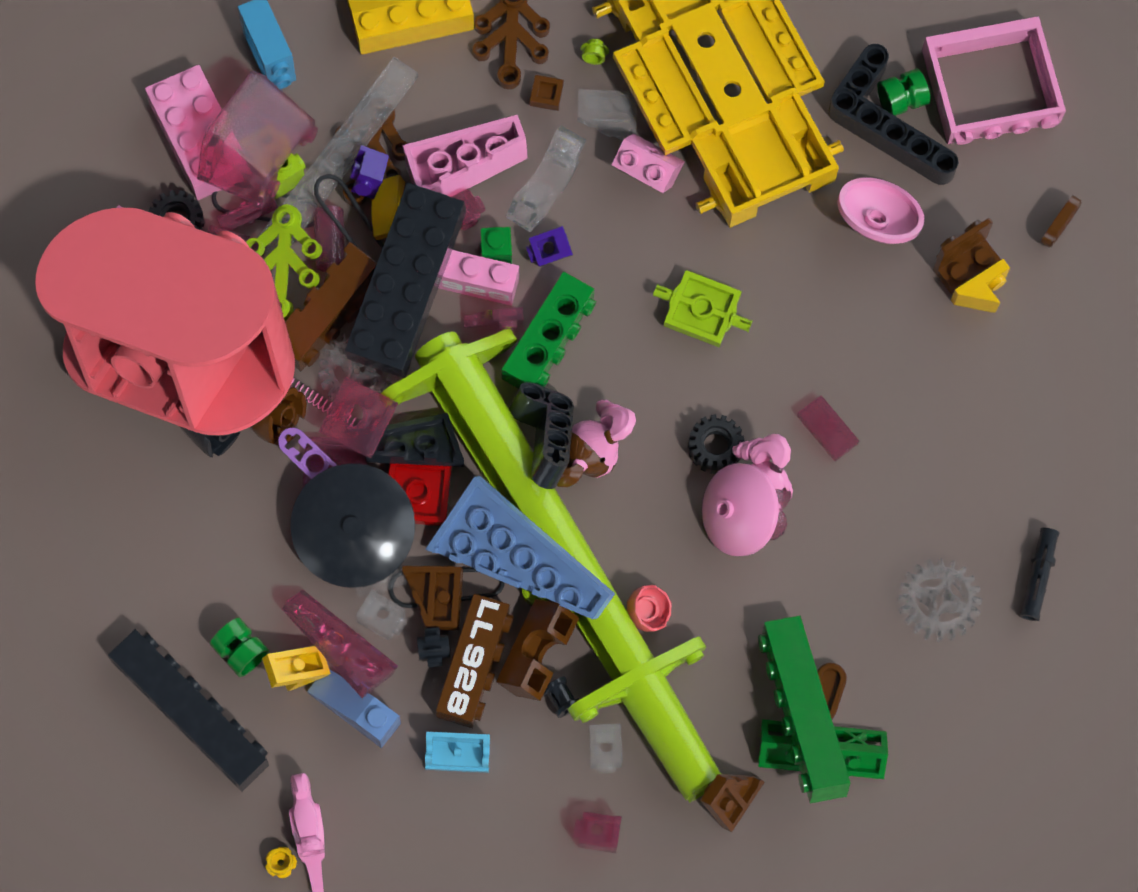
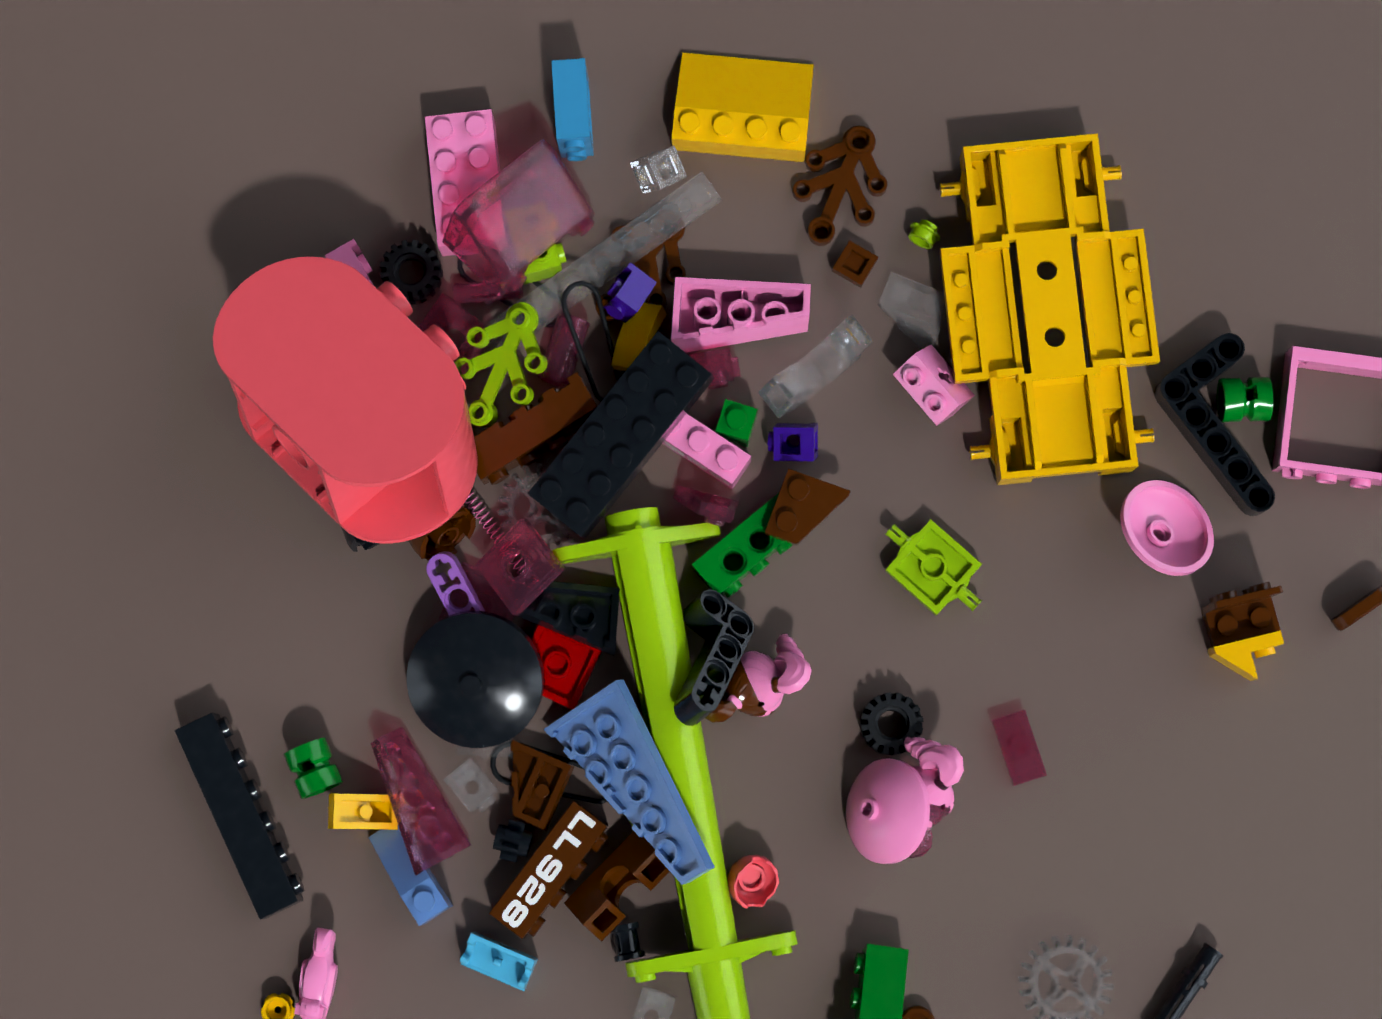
camera: 30 degrees right, 10 degrees up
none -> clear brick [630,146,687,193]
none -> reddish brown wing [765,468,850,546]

